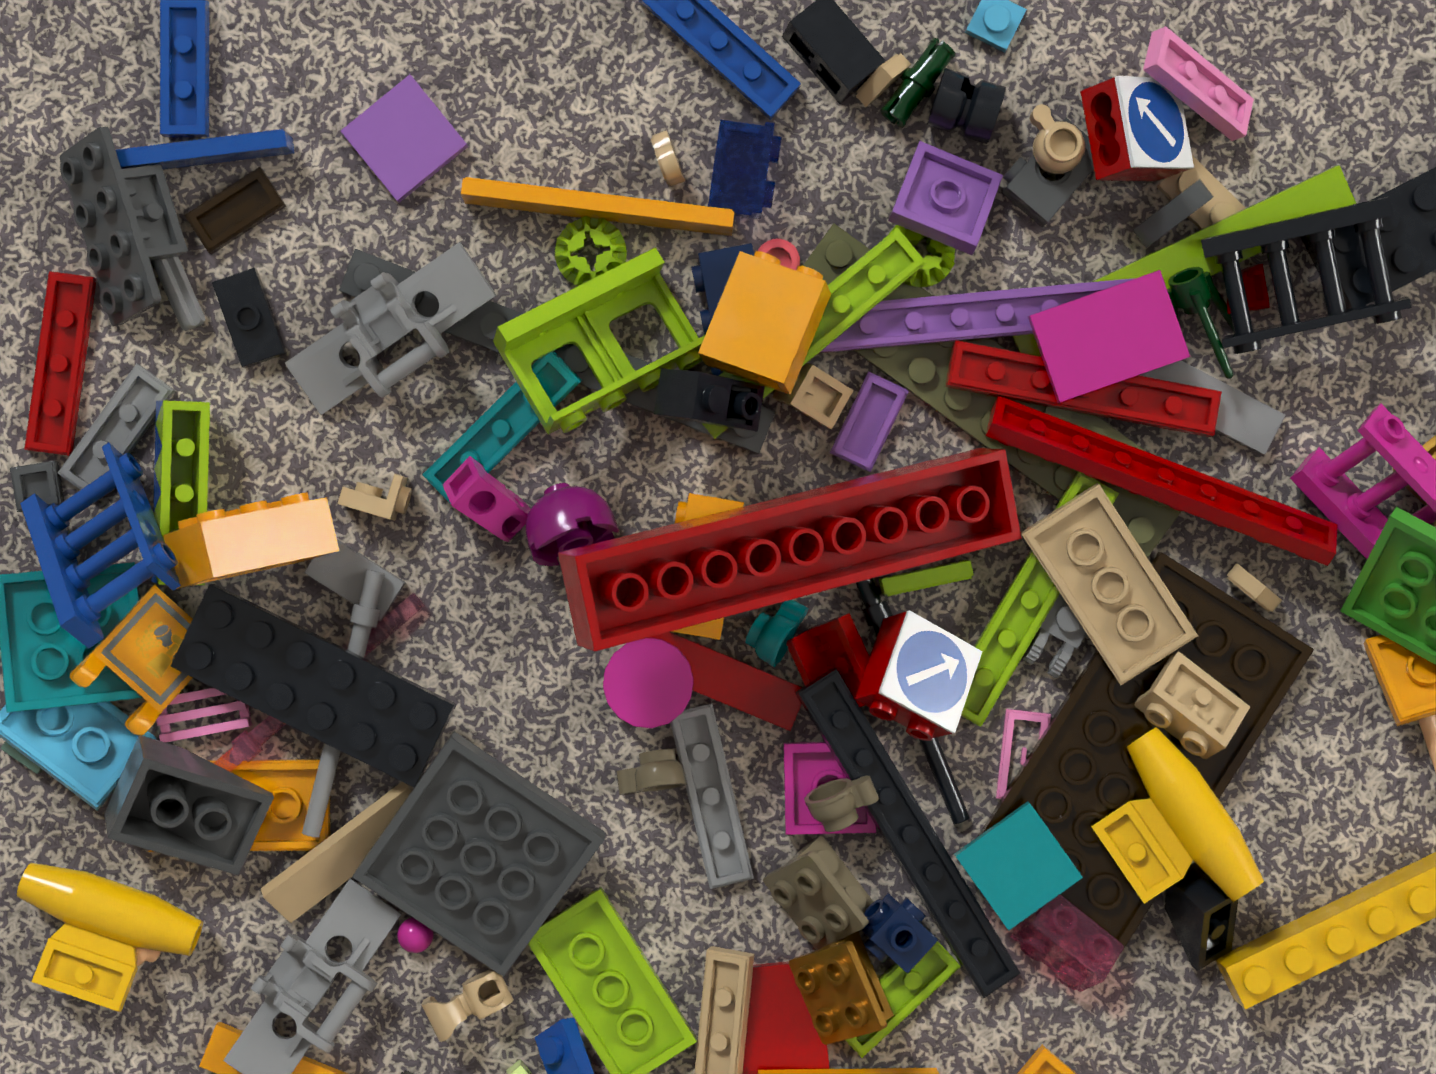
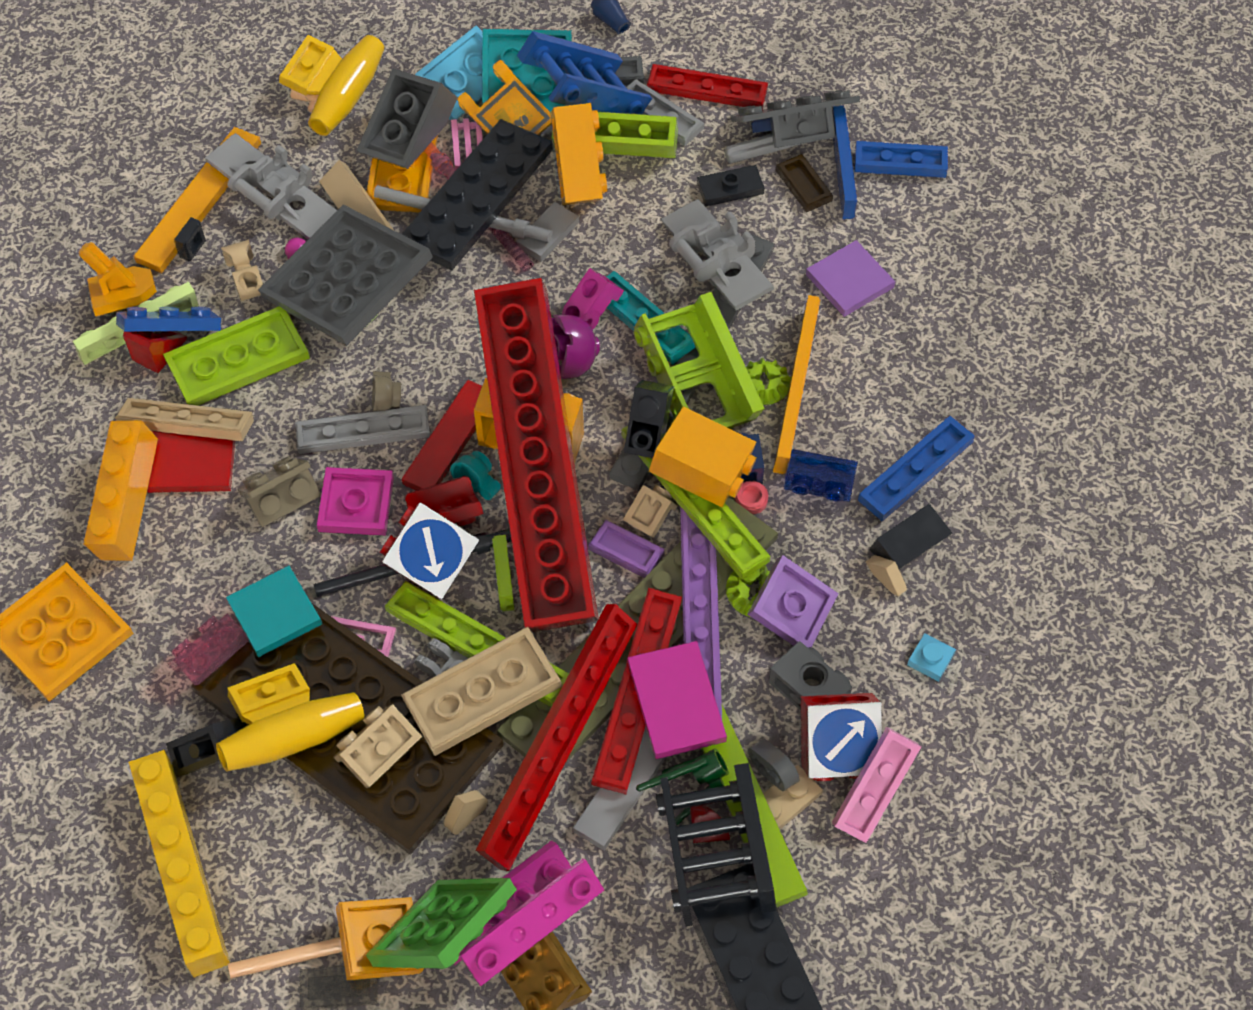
camera: 90 degrees right, 30 degrees down
tan bracket [338,474,412,521] -> none
dark pink tile [603,638,694,728] -> none
tan tile [651,130,685,186] -> none
pearl gold bracket [789,931,894,1045] -> none
black tile [795,668,1021,998] -> none
dark tan piece [804,776,879,832] -> none
lime tile [845,931,961,1058] -> none
dark blue brick [862,893,938,974] -> none
dark green pin [880,38,956,128] -> none
black wheel [927,68,1006,144] -> none
tan piece [1030,104,1085,174] -> none

